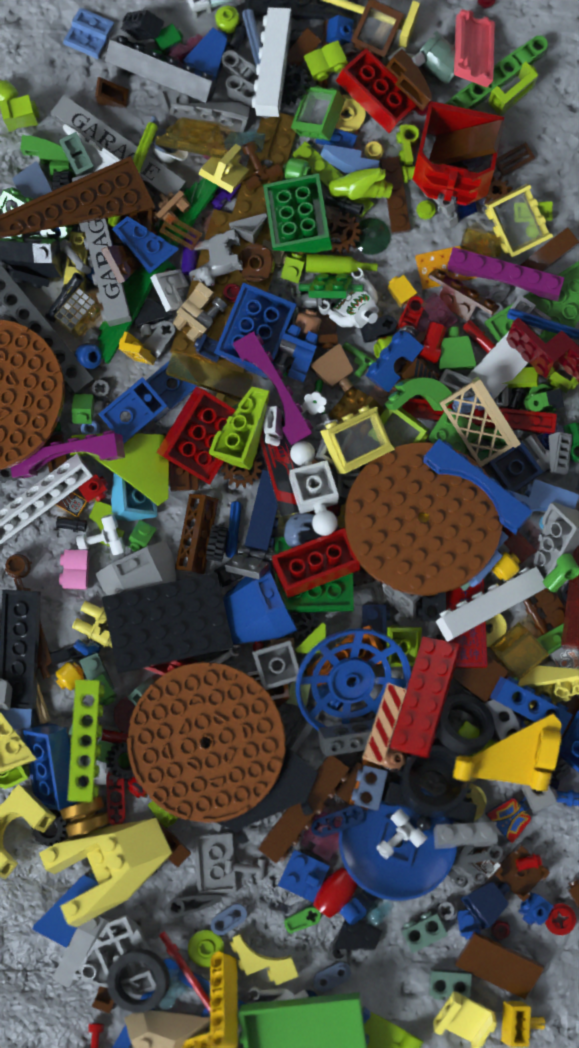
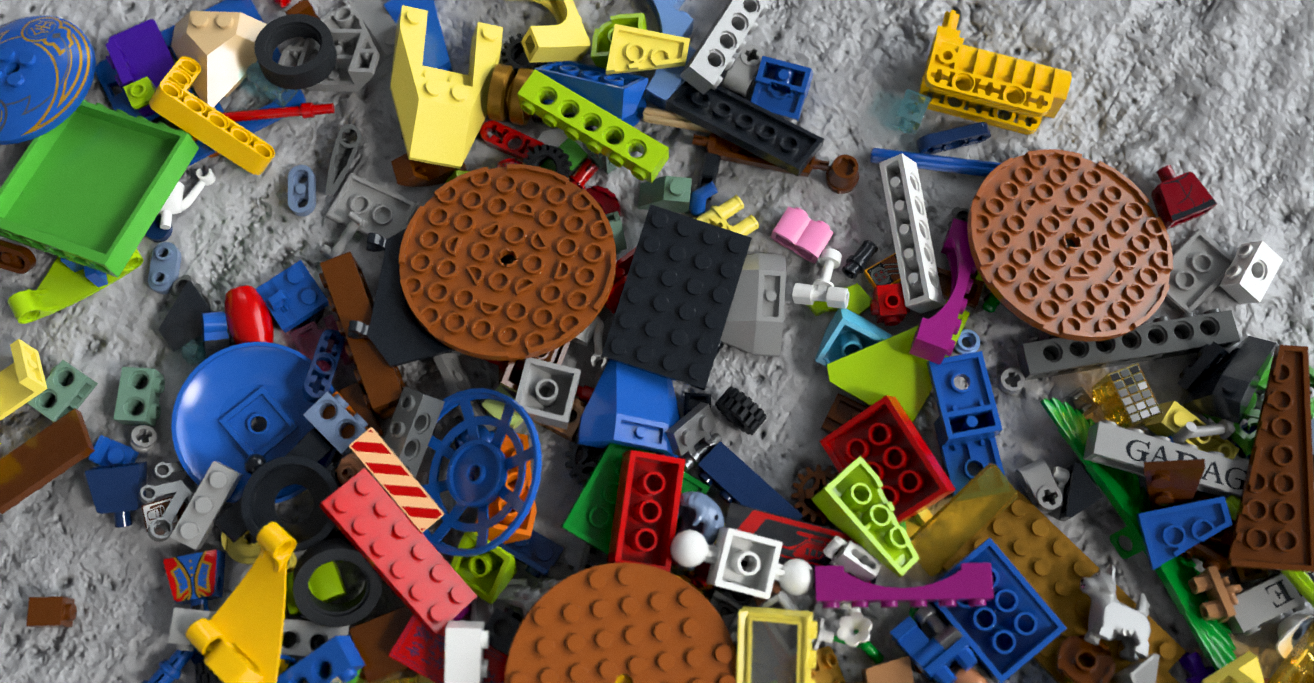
camera: 120 degrees right, 10 degrees down
black pin [45,273,84,322] -> none
yellow head [55,662,85,691] -> none
bright green brick [71,394,94,424] -> none
blue head [74,344,102,369] -> none
bright green bracket [92,674,118,706] -> none
yellow bracket [119,331,156,365] -> none
bright green bracket [127,520,157,552] -> none
white plate [150,269,189,312] -> none
clear orange tile [159,214,202,251] -> none
tan hips [173,282,228,342] -> none
reddish brown fence [175,494,219,574] -> none
dark purple piece [181,235,199,275] -> none
lime wheel [188,930,224,967] -> none
dark blue bracket [194,333,221,363] -> none
dark red plate [223,283,241,303] -> none
blue axle [226,501,242,558] -> none
light yellow arch [230,933,298,985] -> none
bright green piece [284,905,321,934] -> none
lime slope [295,623,326,654] -> none
white bar [377,808,427,858] -> none
dark red plate [491,920,510,940] -> none
reddish brown panel [494,844,550,902] -> none
red pin [515,853,542,871] -> none
blue brick [518,892,553,926] -> none
red gear [544,903,576,936] -> none

